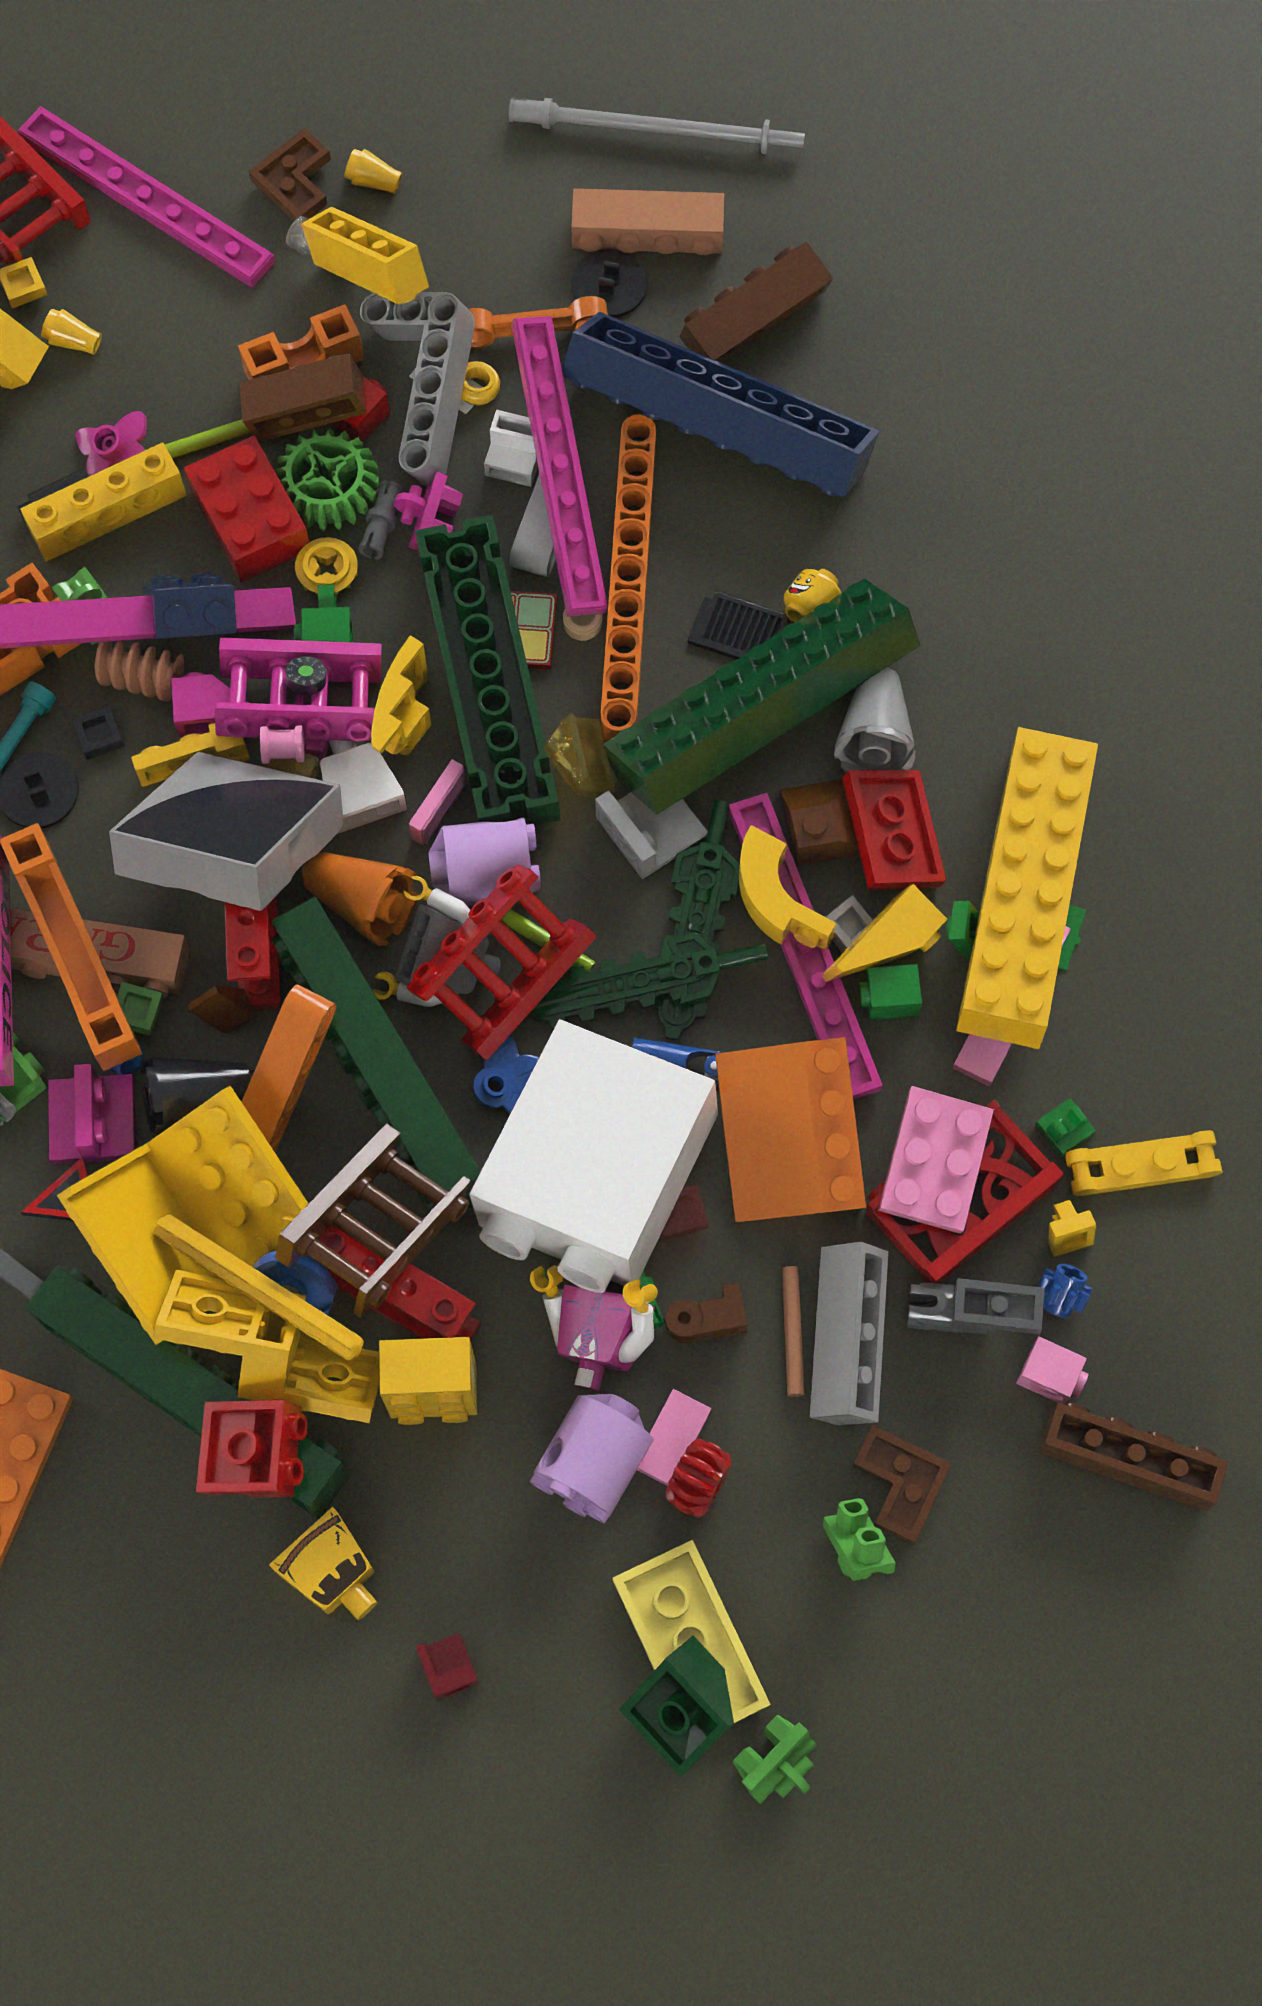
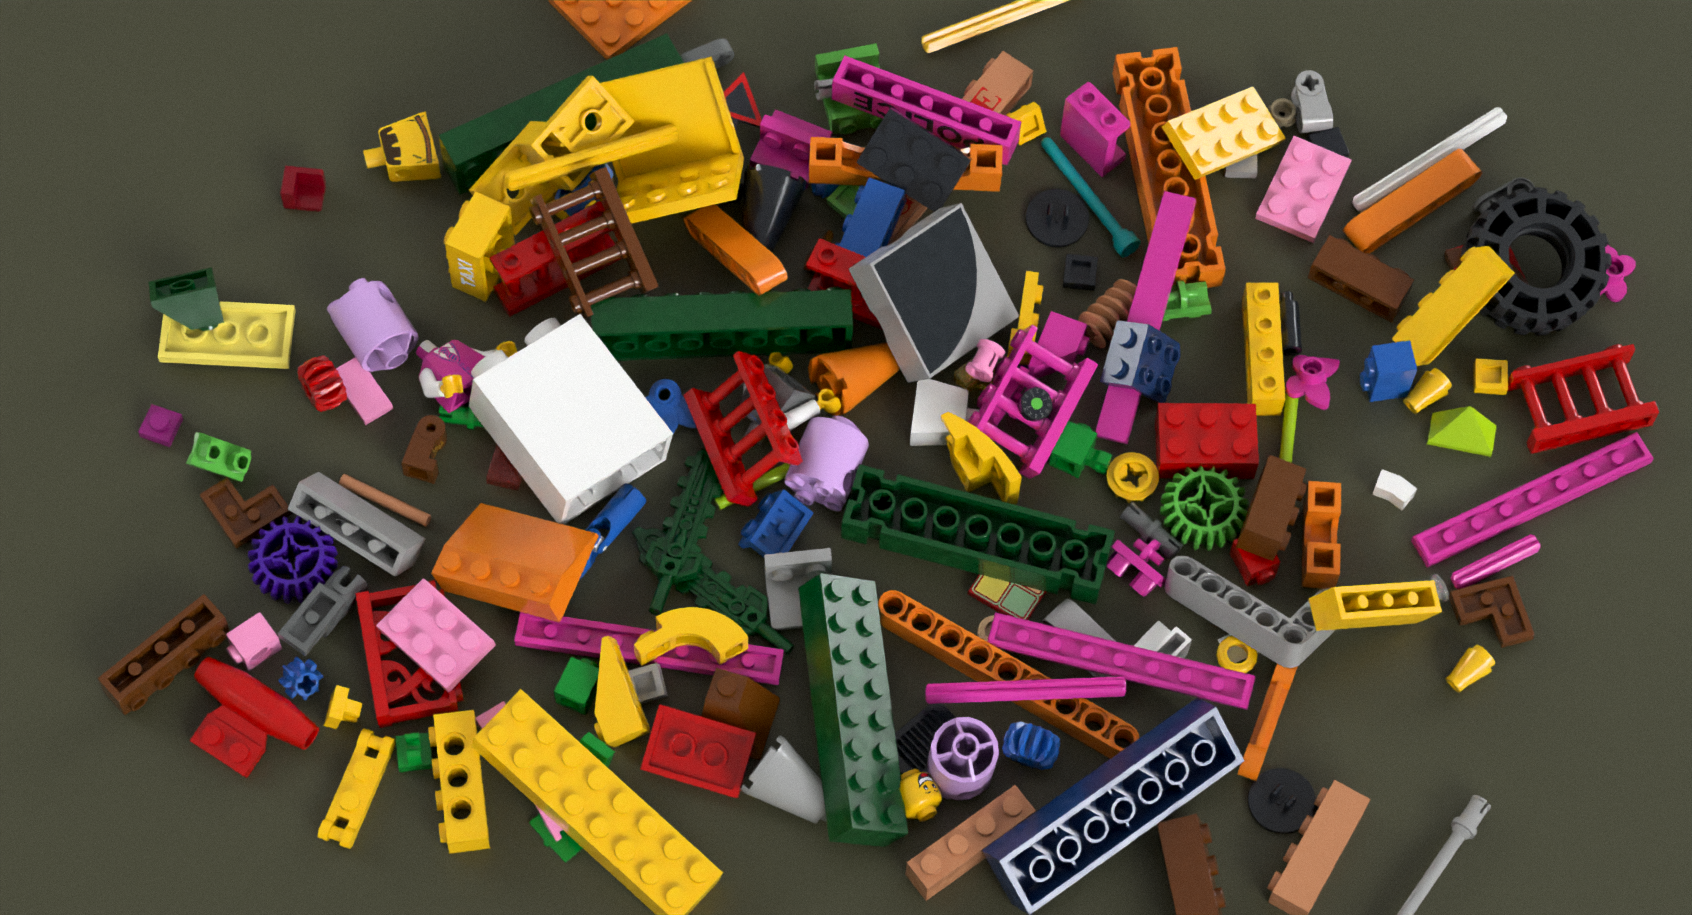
camera: 115 degrees right, 5 degrees down
red plate [196,1400,308,1498] -> none
bright pink tile [409,759,467,846] -> none
clear yellow slope [543,713,615,798] -> none
bright green hips [733,1715,817,1804] -> none
none -> magenta plate [138,404,183,447]
none -> red plate [190,657,319,778]
none -> dark purple gear [248,515,338,604]
none -> yellow brick [428,710,490,854]
none -> blue bracket [738,489,814,558]
none -> blue brick [835,177,907,257]
none -> black plate [856,107,972,212]
none -> nougat brick [905,785,1036,901]
none -> dark pink axle [925,677,1126,704]
none -> lavender cylinder [927,717,999,800]
none -> blue gear [1002,722,1060,770]
none -> blue brick [1360,340,1417,402]
none -> white piece [1372,469,1417,511]
none -> lime slope [1427,406,1497,457]
none -> dark pink axle [1450,534,1540,589]

